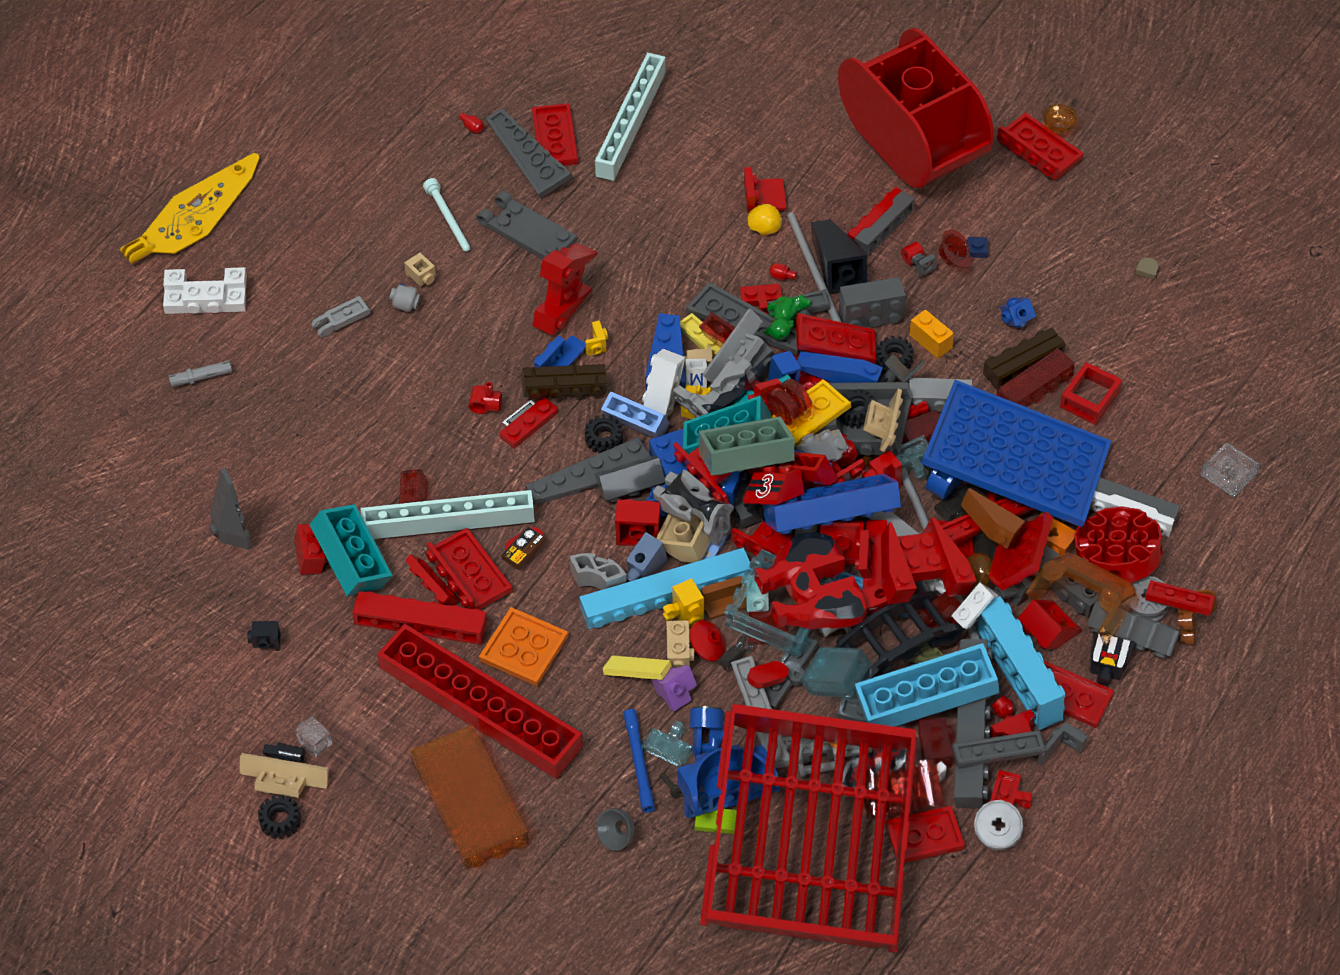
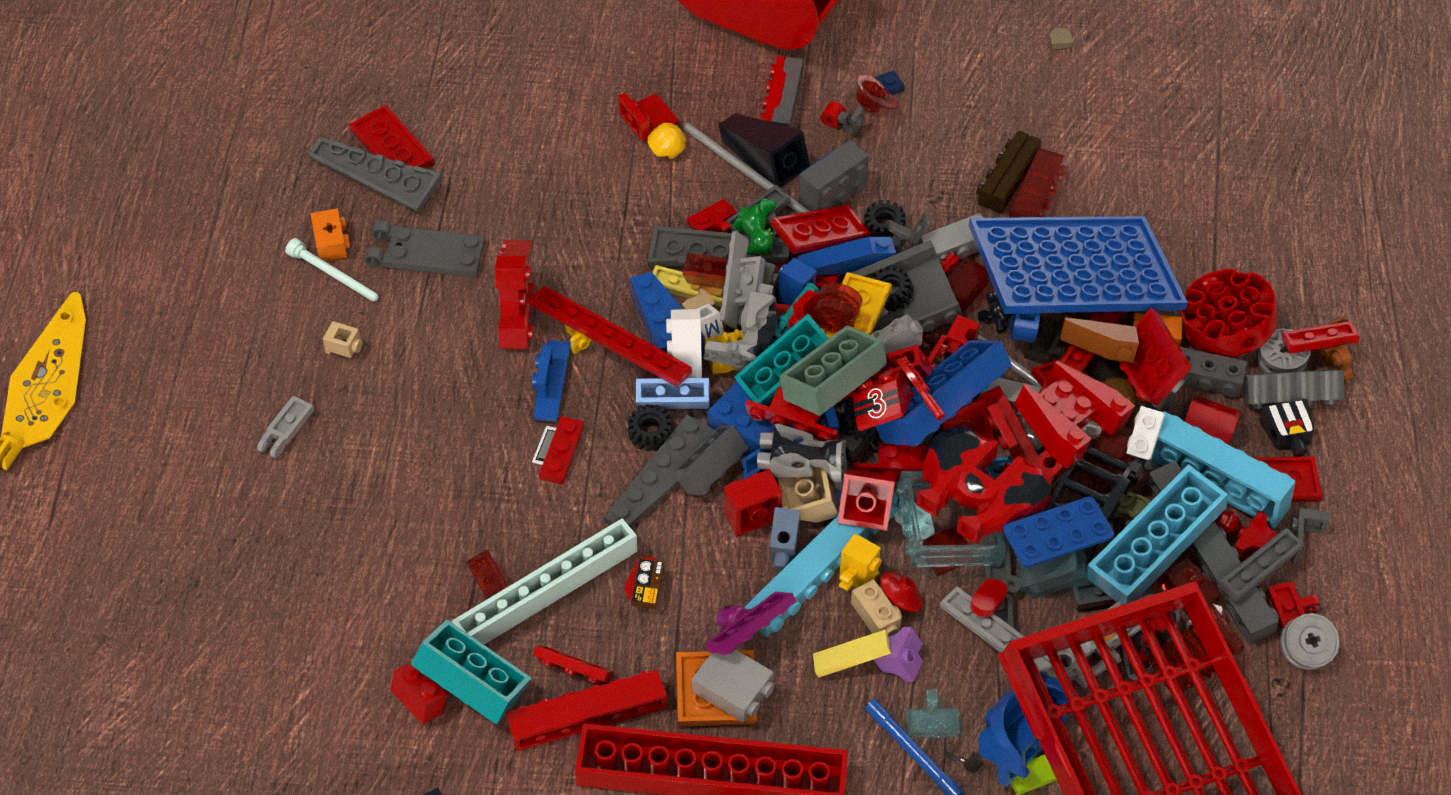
camera: 30 degrees left, 0 degrees up
white bracket [163,268,247,314] -> none
light grey pin [168,360,232,388] -> none
dark grey wedge [209,468,252,550] -> none
light grey head [389,283,420,312] -> none
red bracket [425,528,513,609] -> none
red cylinder [459,112,484,134] -> none
red piece [468,382,502,414] -> none
dark brown brick [521,364,607,399] -> none
light grey brick [569,553,627,590] -> none
light aqua brick [595,52,666,181] -> none
blue piece [690,706,724,756] -> none
dark orange panel [701,575,747,620] -> none
clear smoke bar [718,635,754,671] -> none
red cylinder [769,263,797,281] -> none
tan bracket [863,388,903,452] -> none
red plate [885,806,965,863] -> none
clear light blue plate [895,435,929,479] -> none
light orange brick [909,309,954,359] -> none
blue brick [1000,297,1036,328] -> none
clear orange windscreen [1026,553,1137,645] -> none
red window [1060,362,1122,425] -> none
piece [1089,478,1180,537] -> none
clear brick [1200,442,1260,497] -> none
none -> orange brick [310,208,350,262]
none -> red tile [529,285,692,387]
none -> light grey brick [692,649,775,723]
none -> magenta plate [705,592,796,655]
none -> red slope [838,468,897,531]
none -> red piece [896,356,945,420]
none -> blue bracket [1003,497,1114,568]

